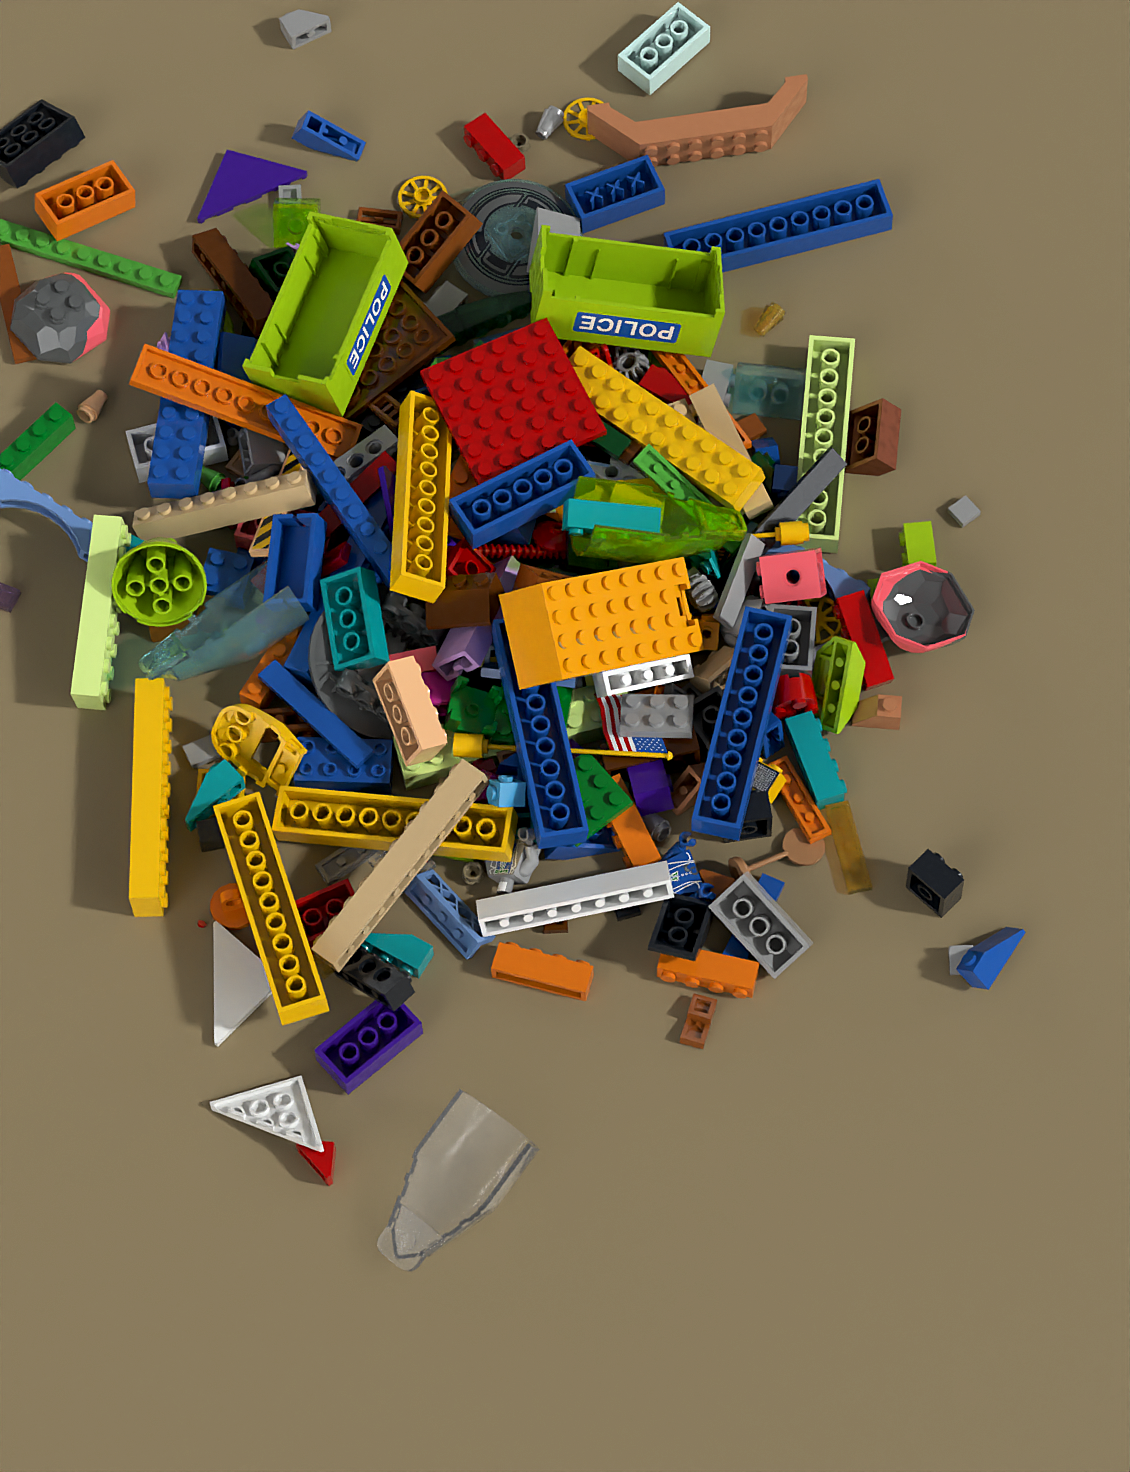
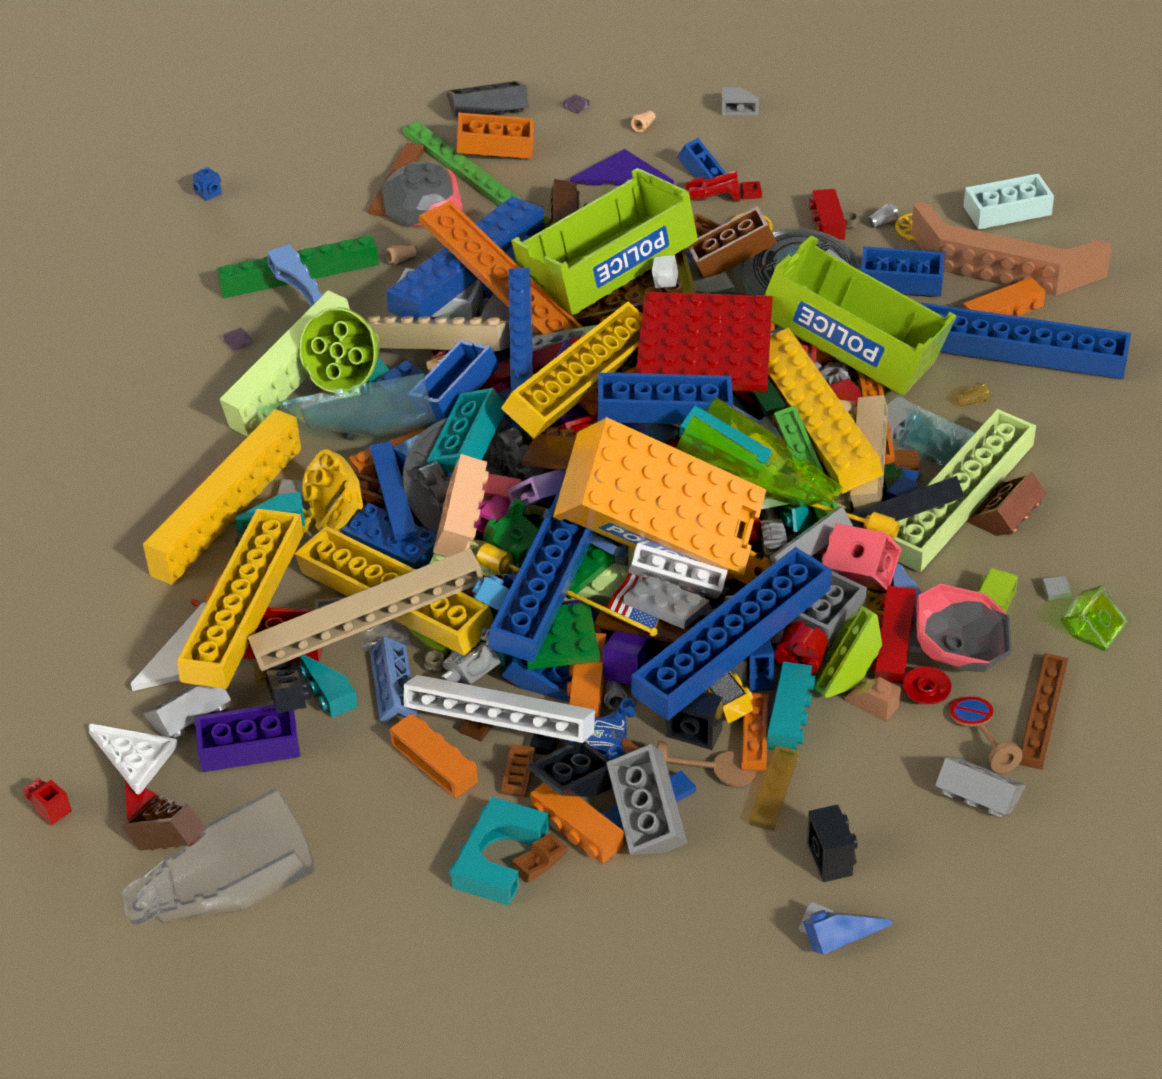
camera: 30 degrees right, 20 degrees down
none -> red brick [23,778,72,826]
none -> reddish brown wedge [122,795,206,851]
none -> light grey slope [143,684,231,738]
none -> teal arch [449,797,549,906]
none -> dark orange slope [501,744,536,797]
none -> clear purple tile [563,94,589,114]
none -> light nougat cone [631,111,655,132]
none -> white brick [652,255,678,288]
none -> red piece [685,170,741,202]
none -> red tile [740,181,762,200]
none -> red dish [903,667,952,705]
none -> light grey slope [935,757,1026,817]
none -> piece [949,696,1023,774]
none -> orange brick [963,277,1046,316]
none -> dark orange tile [1019,653,1068,770]
none -> clear neon green slope [1060,585,1128,651]

